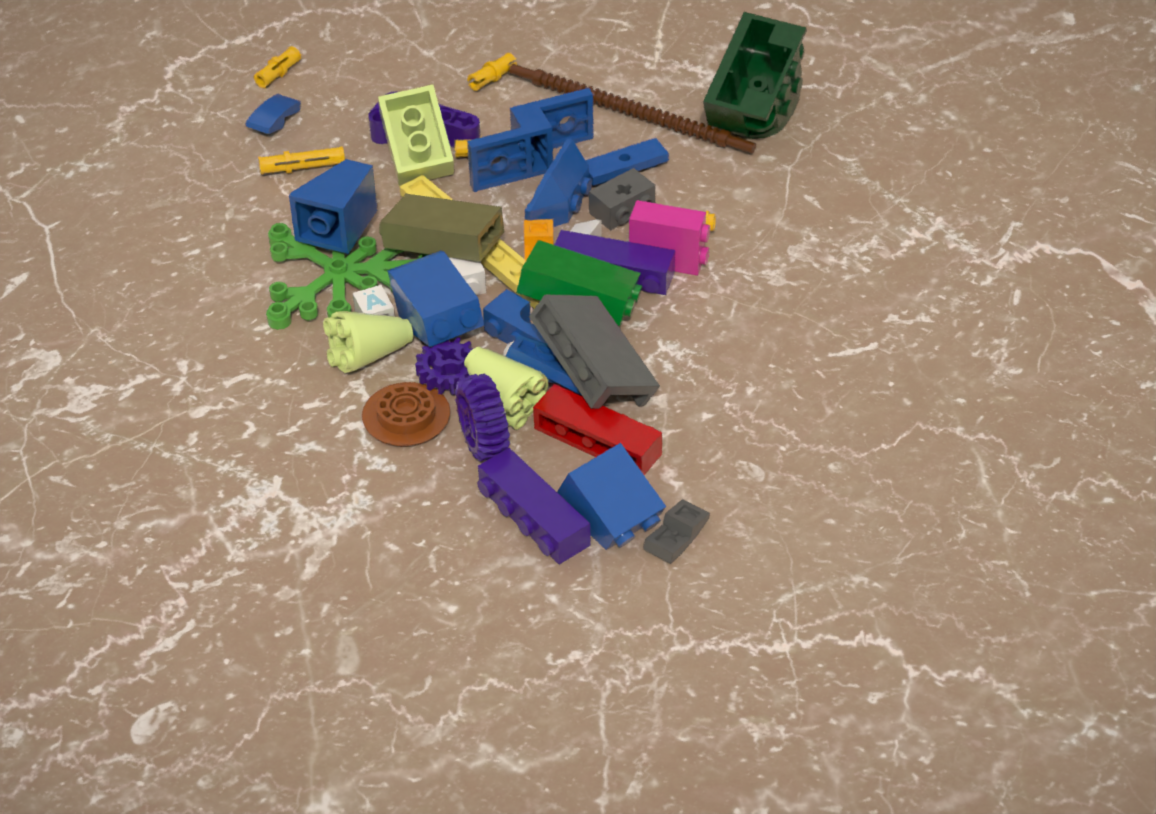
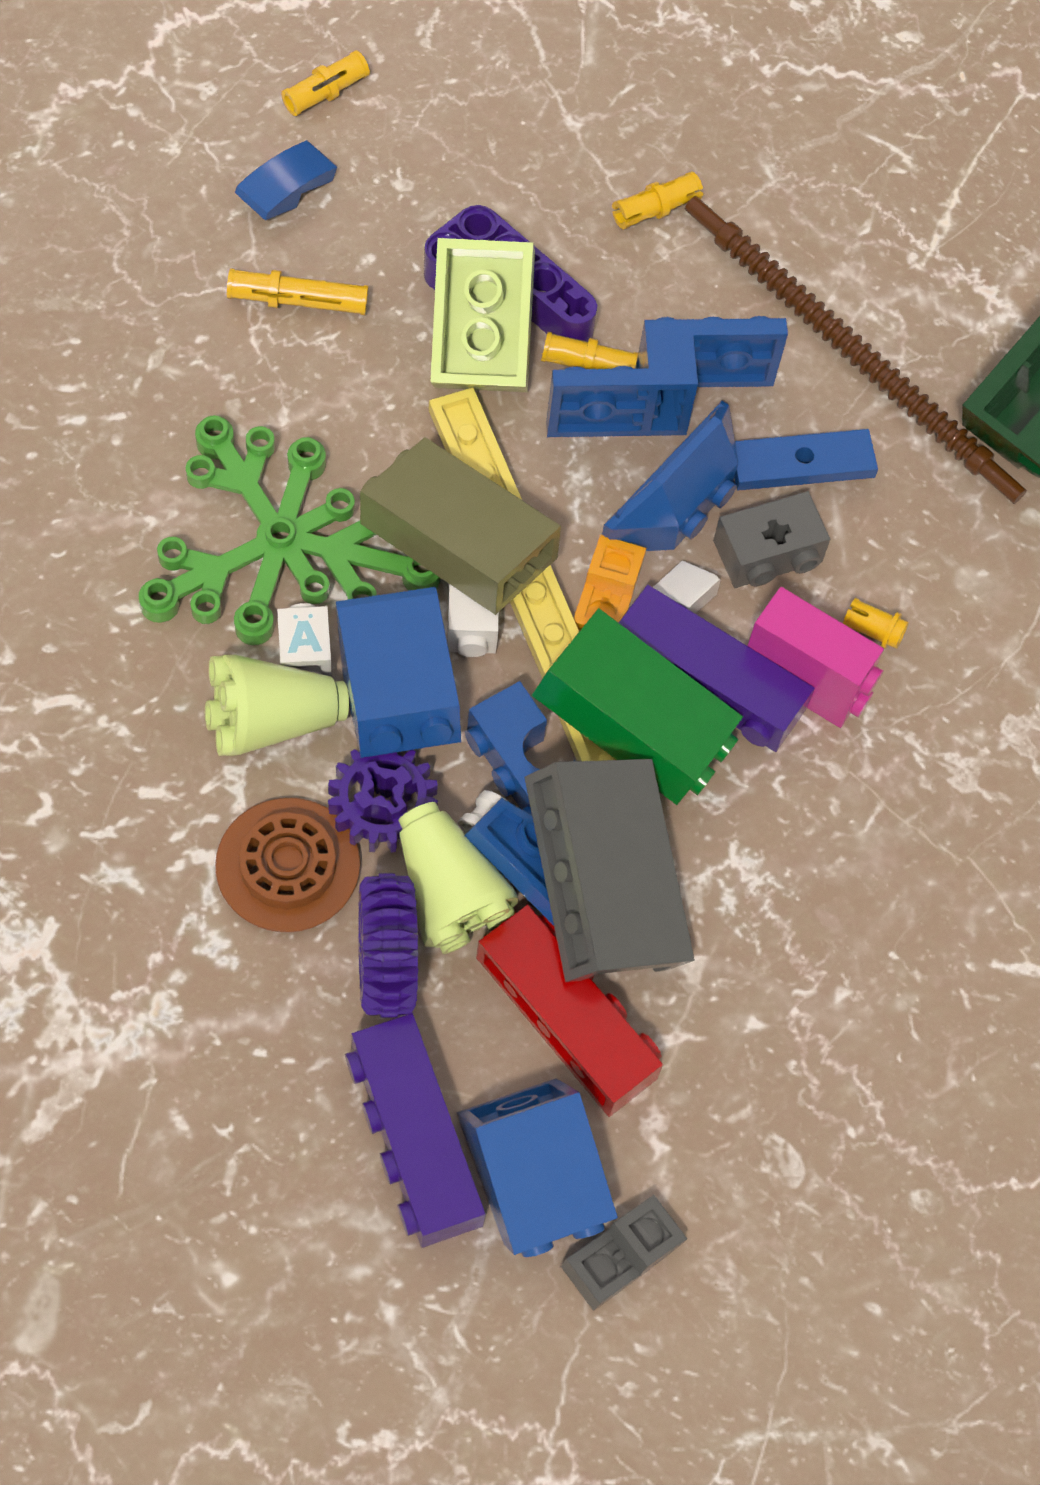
camera: 10 degrees right, 20 degrees up
blue slope [289,159,377,254] -> none

